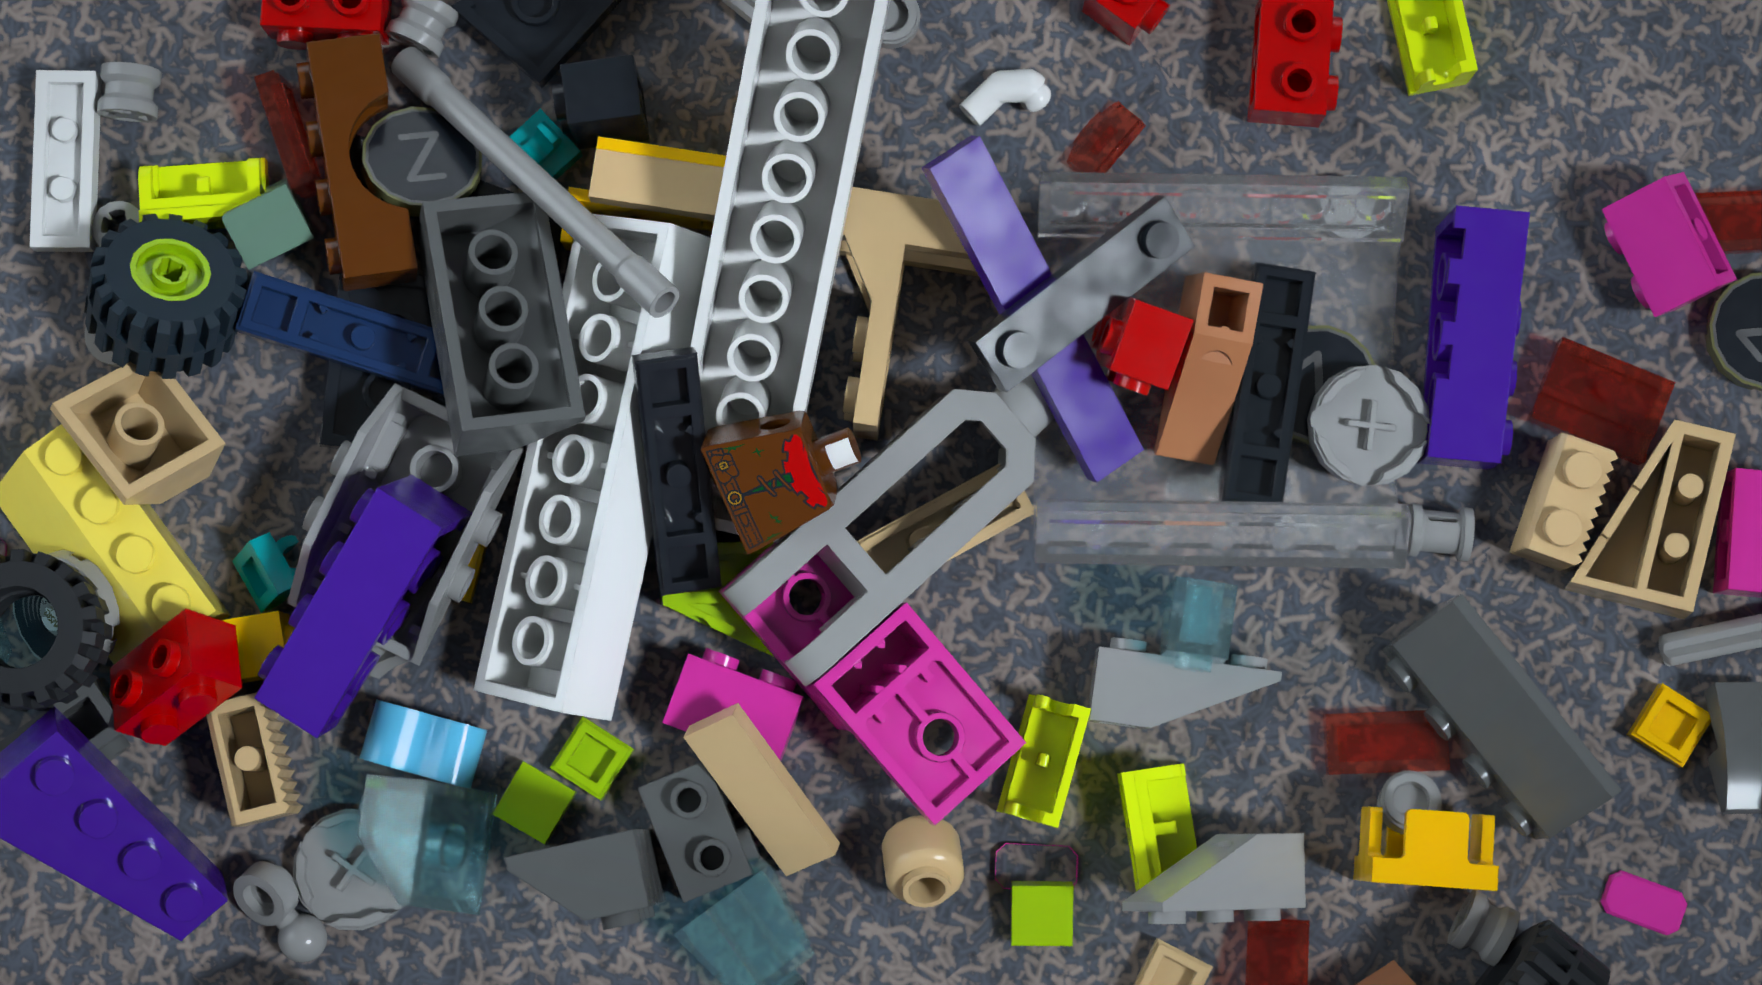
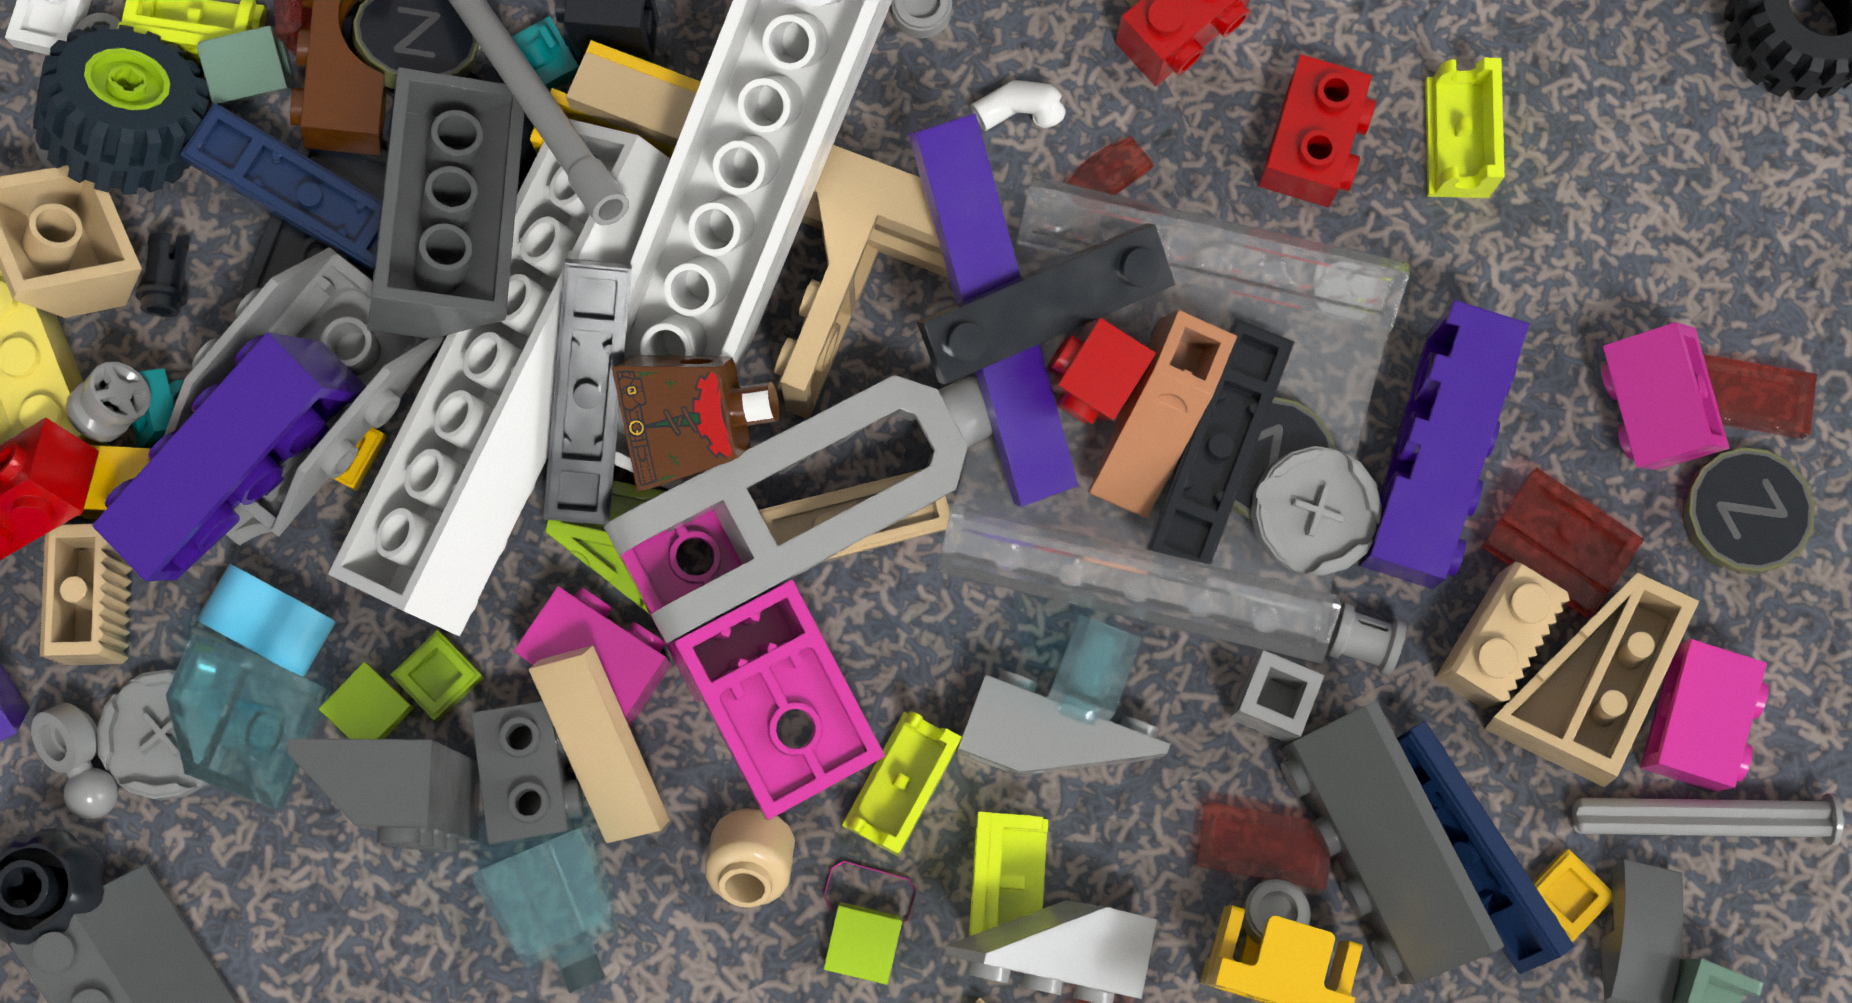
camera: 10 degrees right, 5 degrees down
none -> light grey wheel [66,362,151,442]
none -> black pin [135,233,190,317]
none -> light grey brick [1229,650,1325,744]
none -> dark blue plate [1396,721,1575,974]

